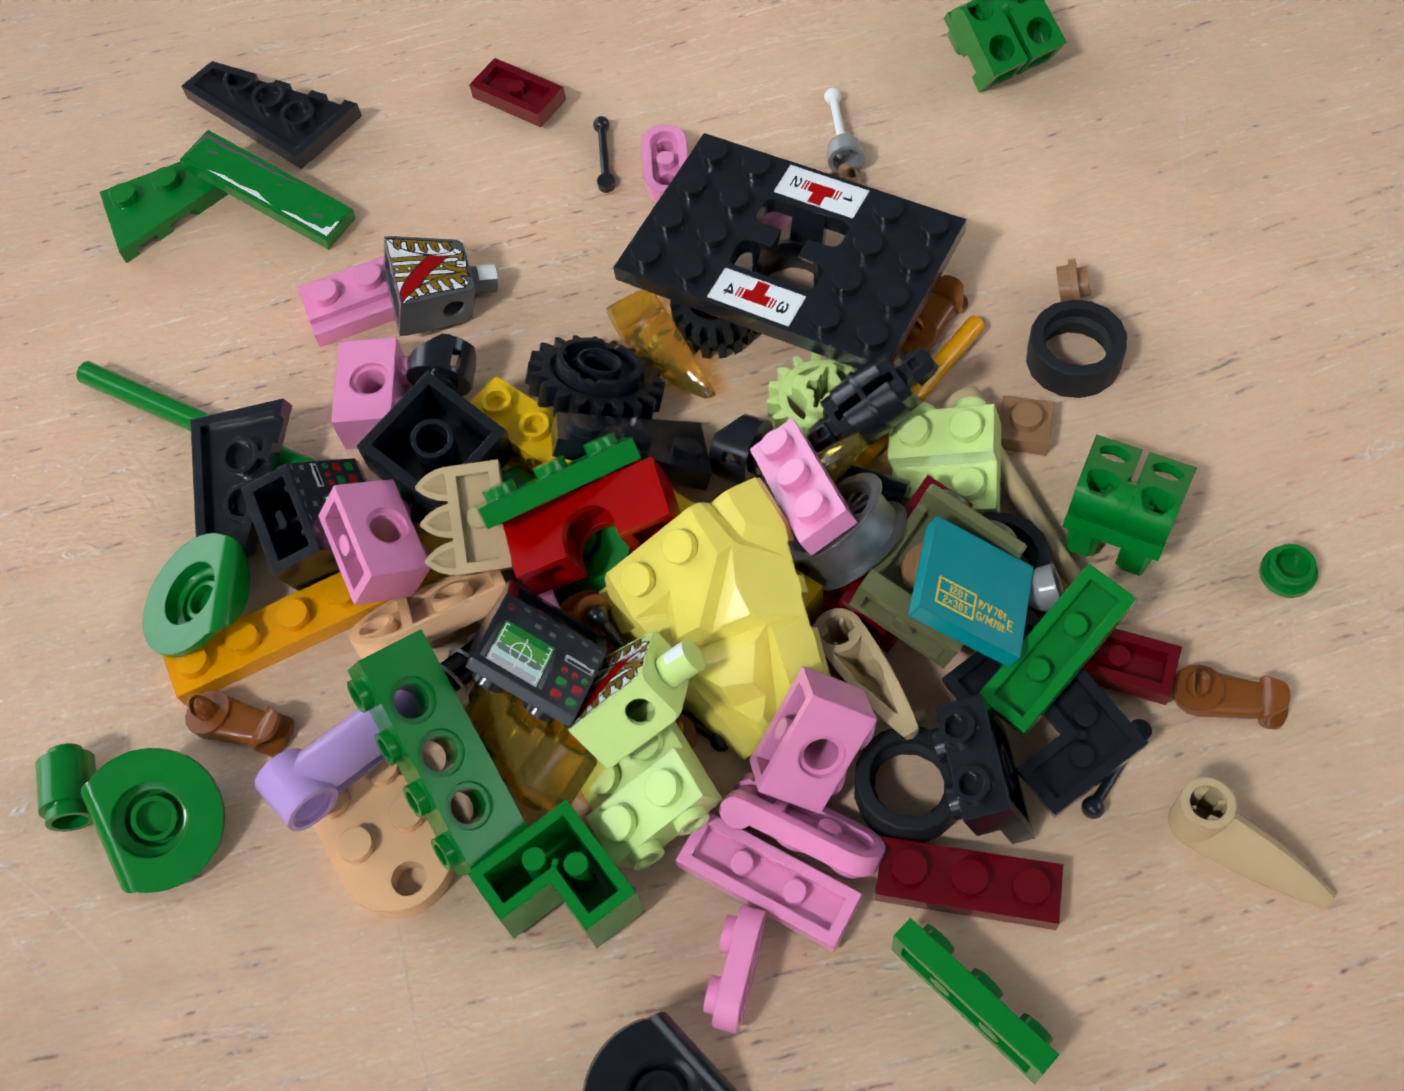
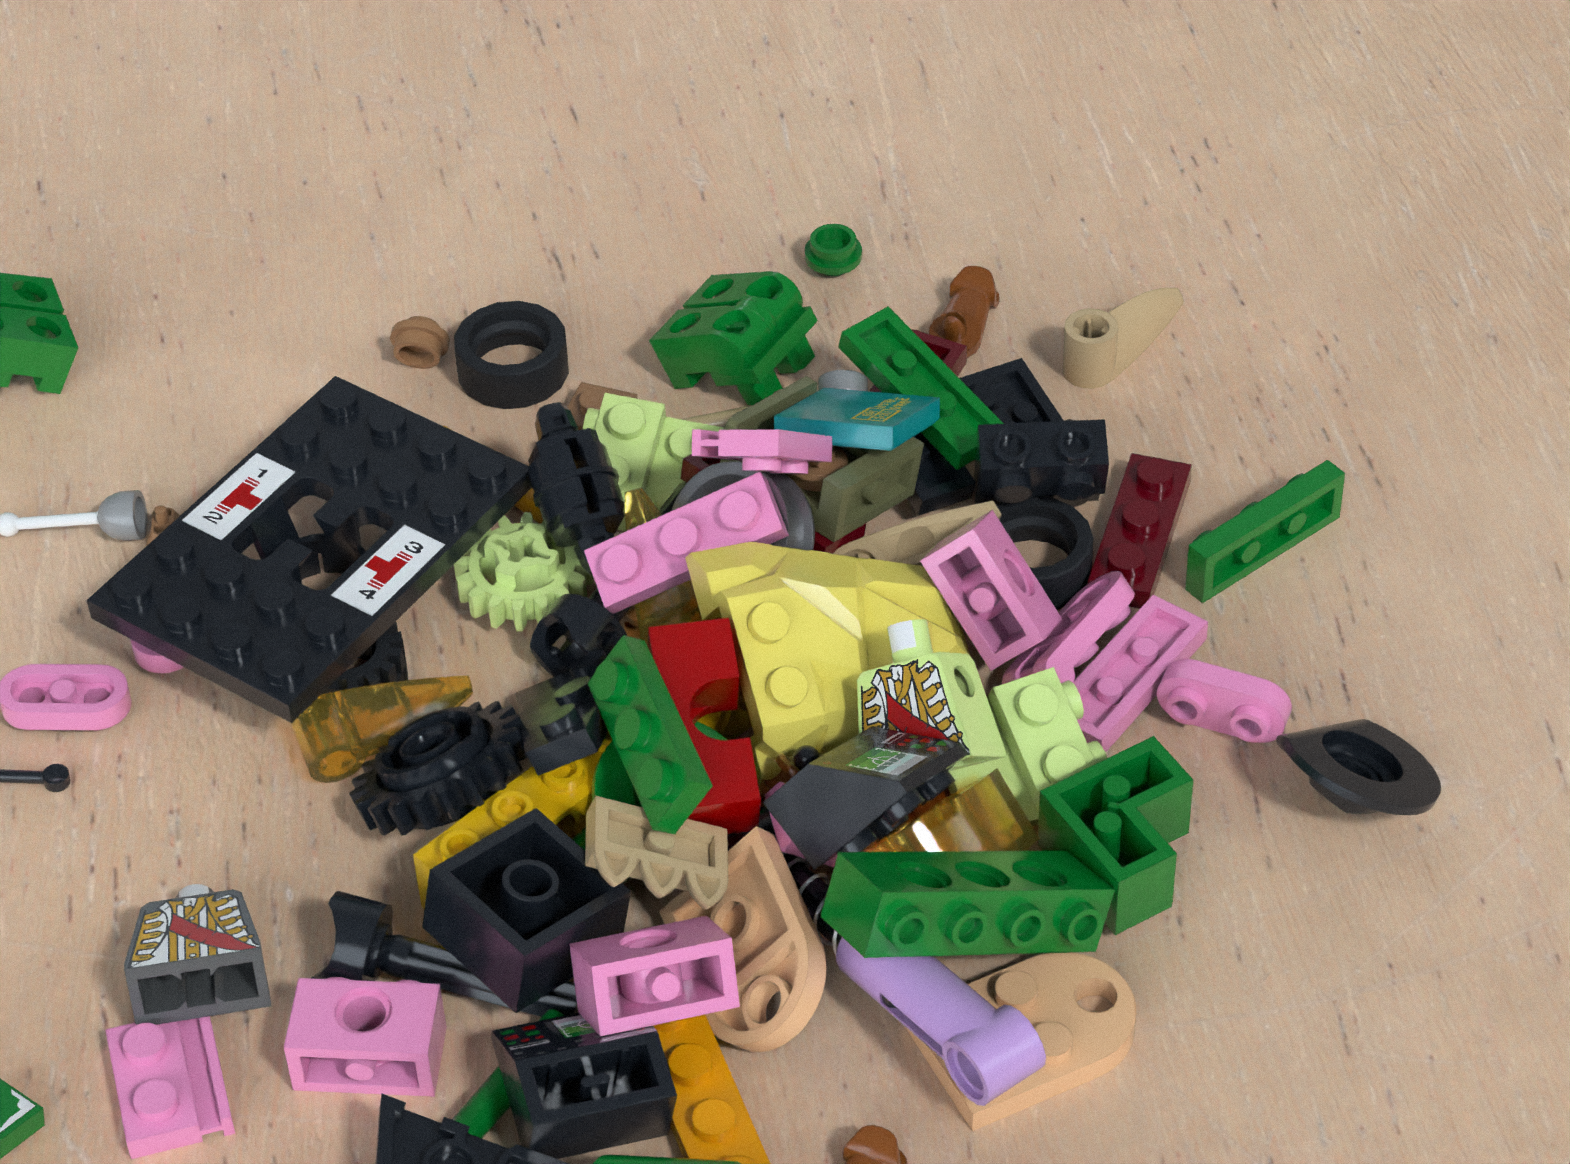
camera: 90 degrees left, 15 degrees down
none -> bright pink plate [692,429,832,474]

